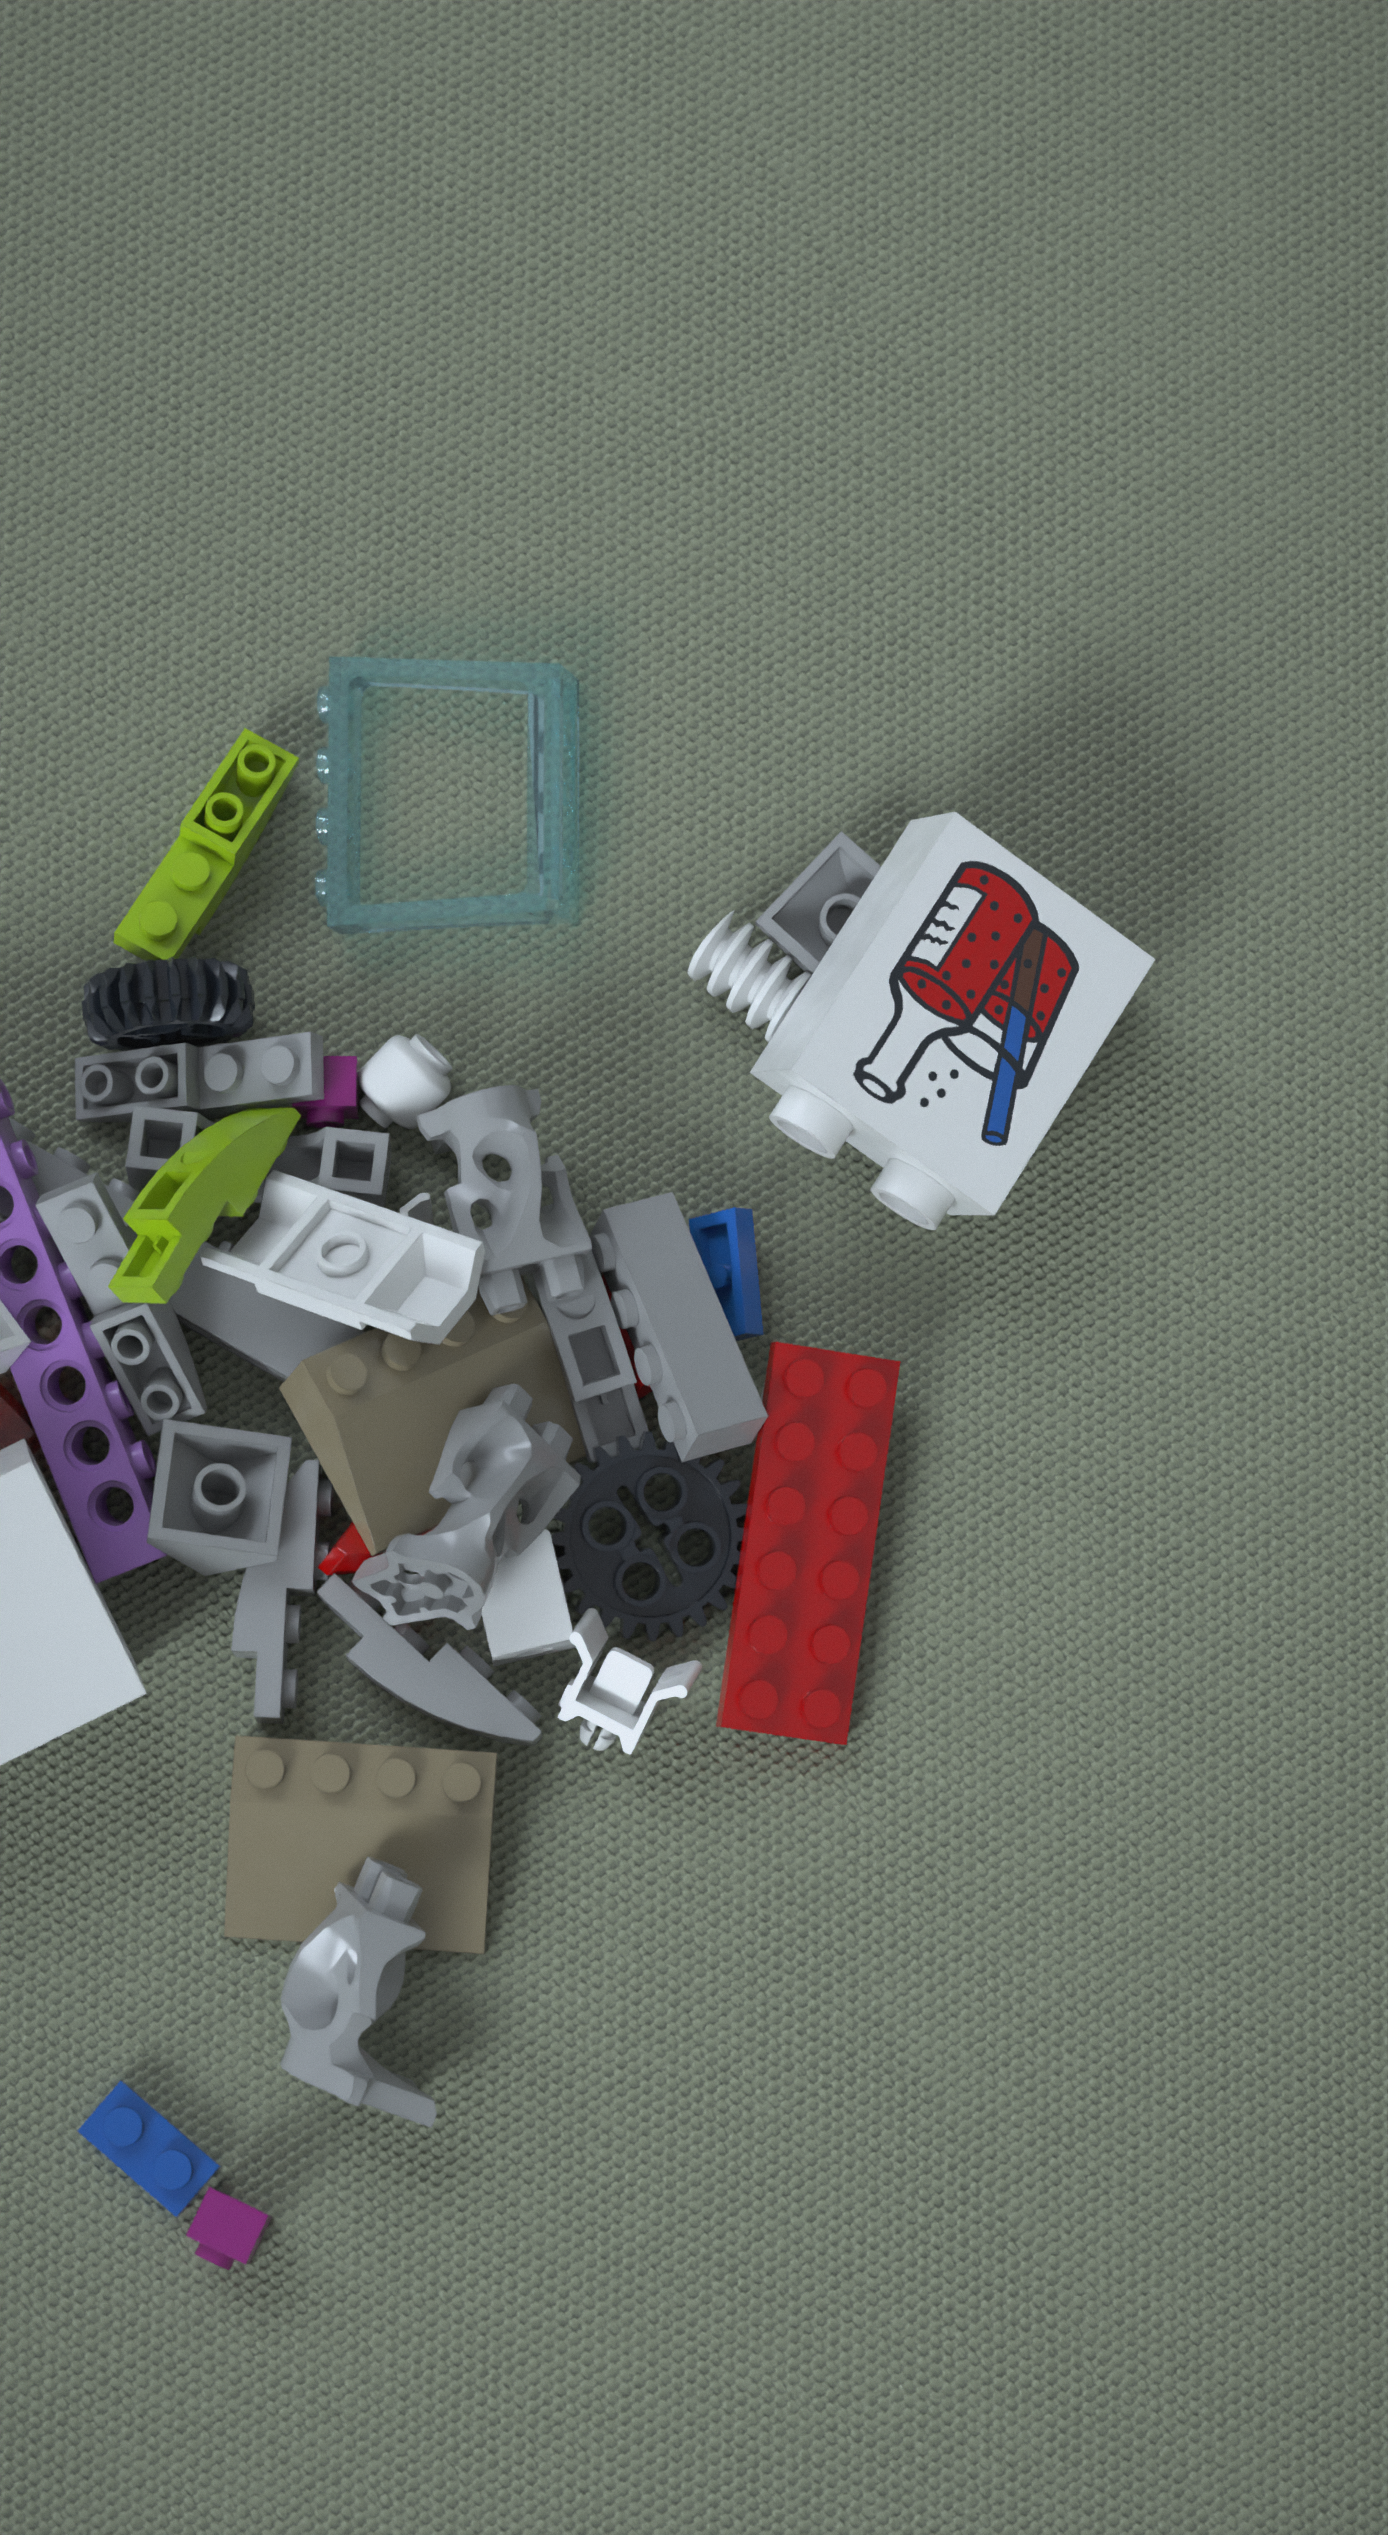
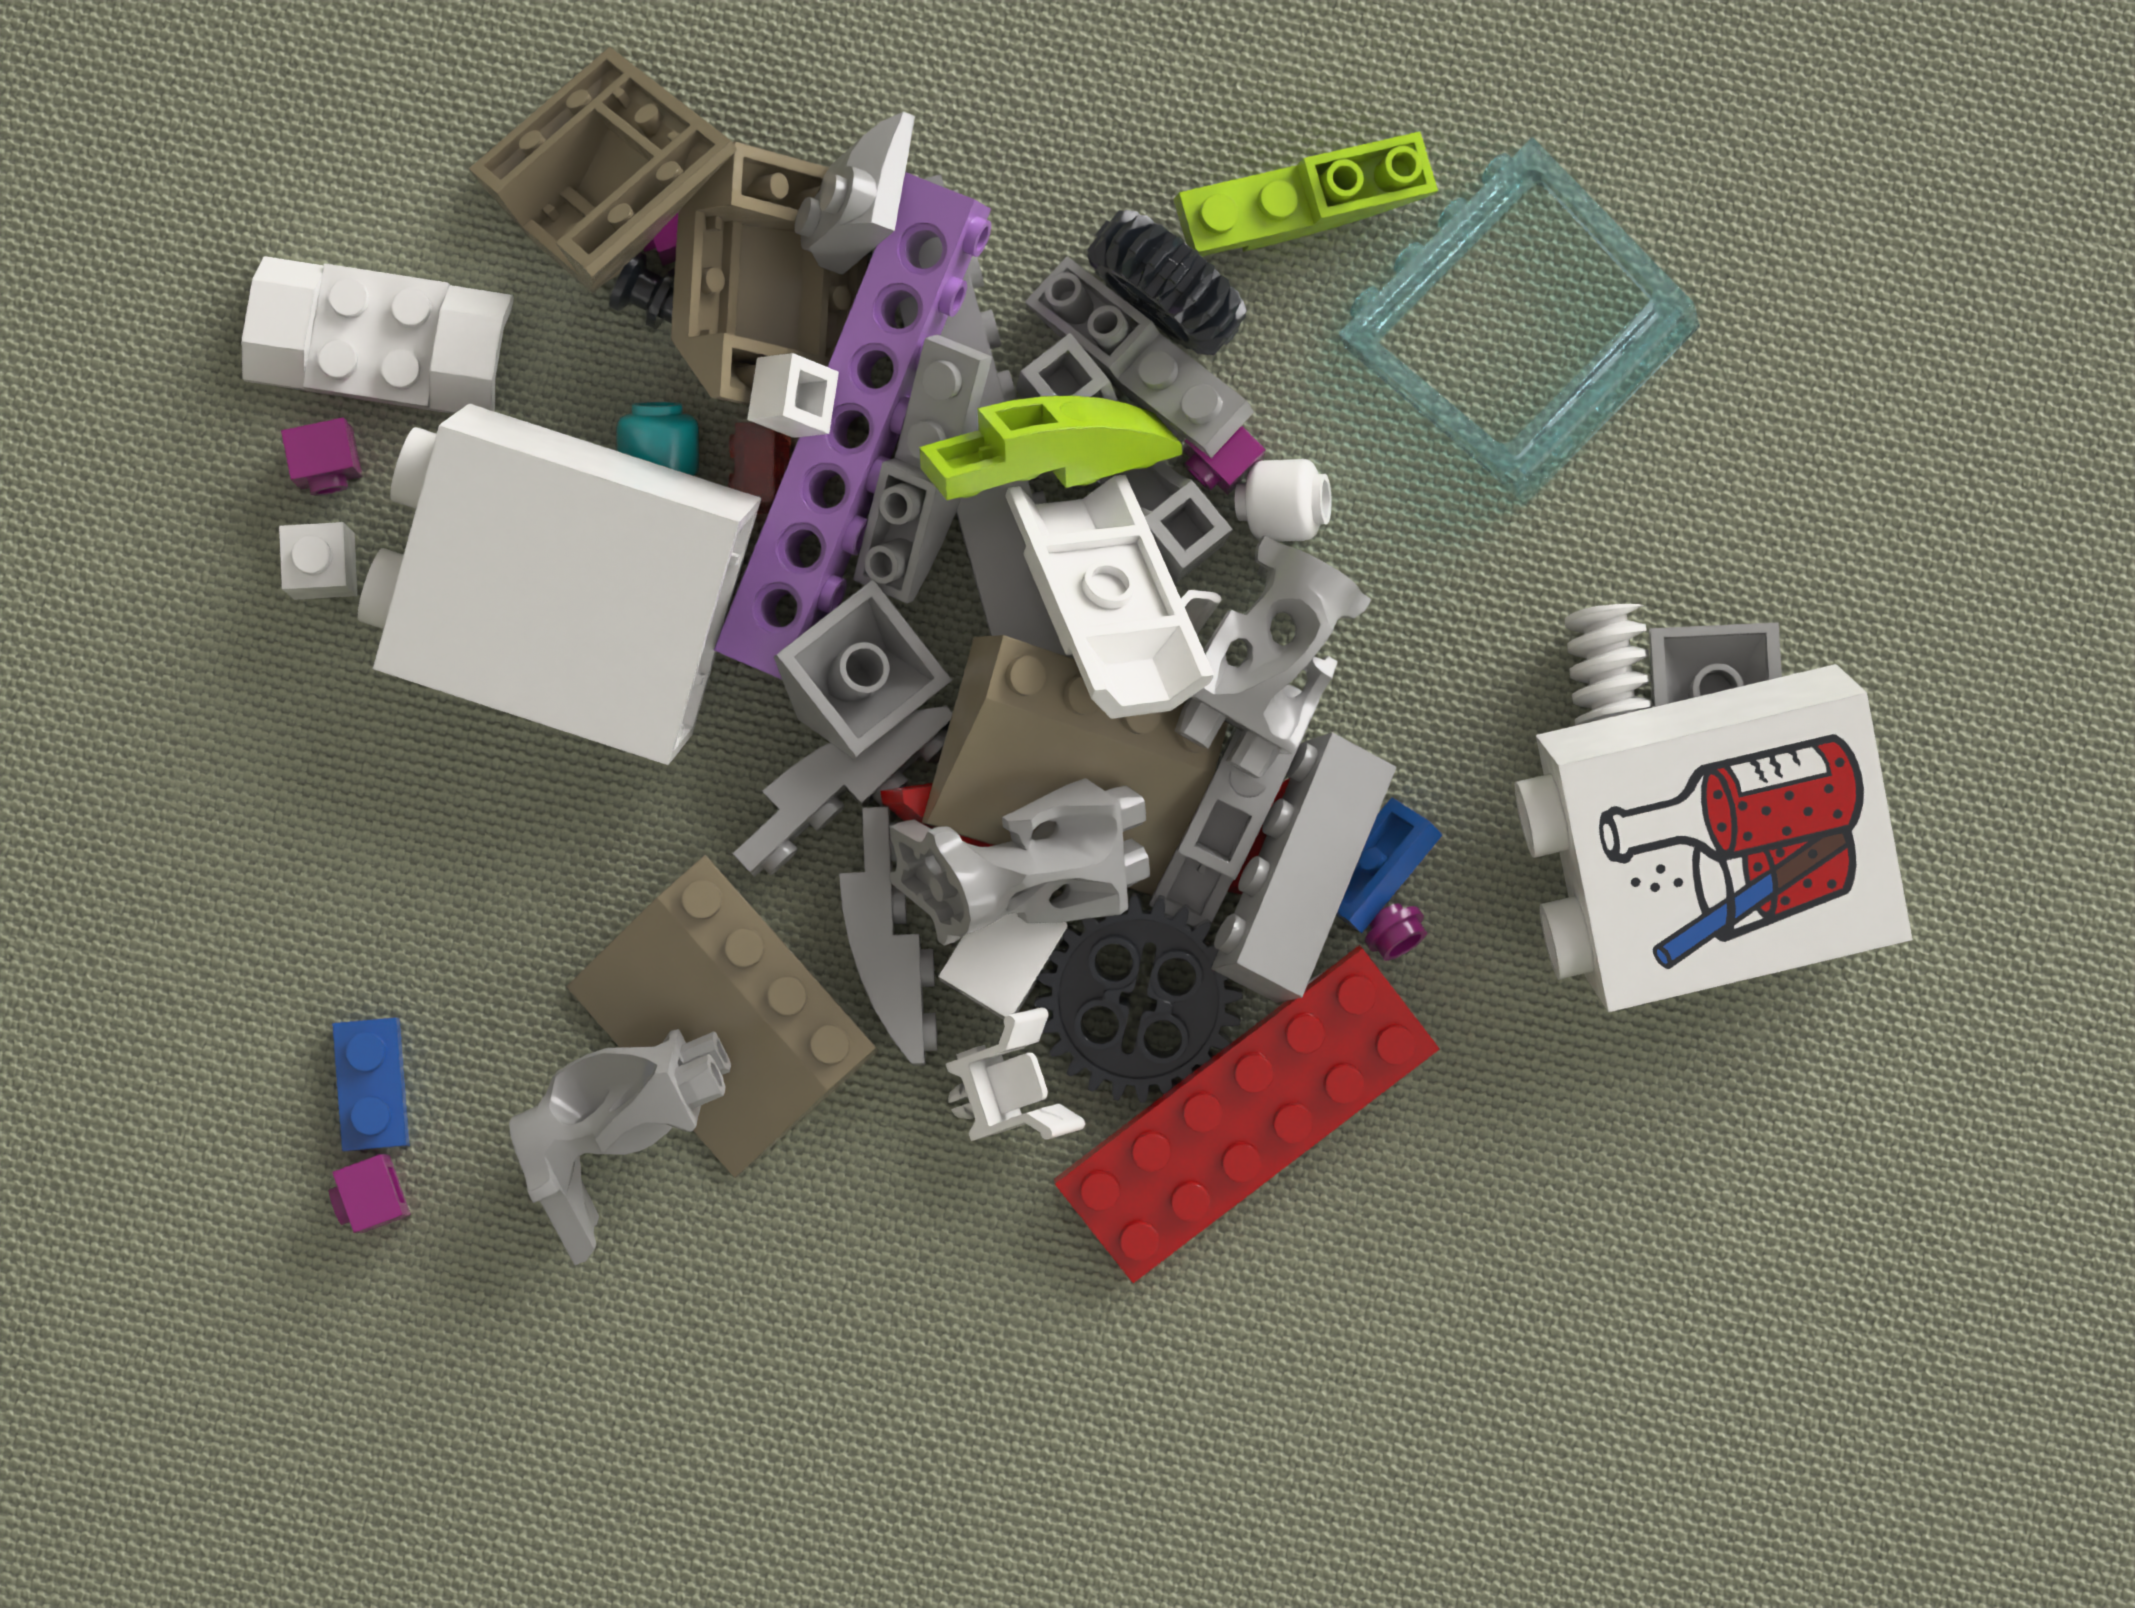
camera: 50 degrees right, 5 degrees up
none -> magenta plate [1364,903,1427,961]

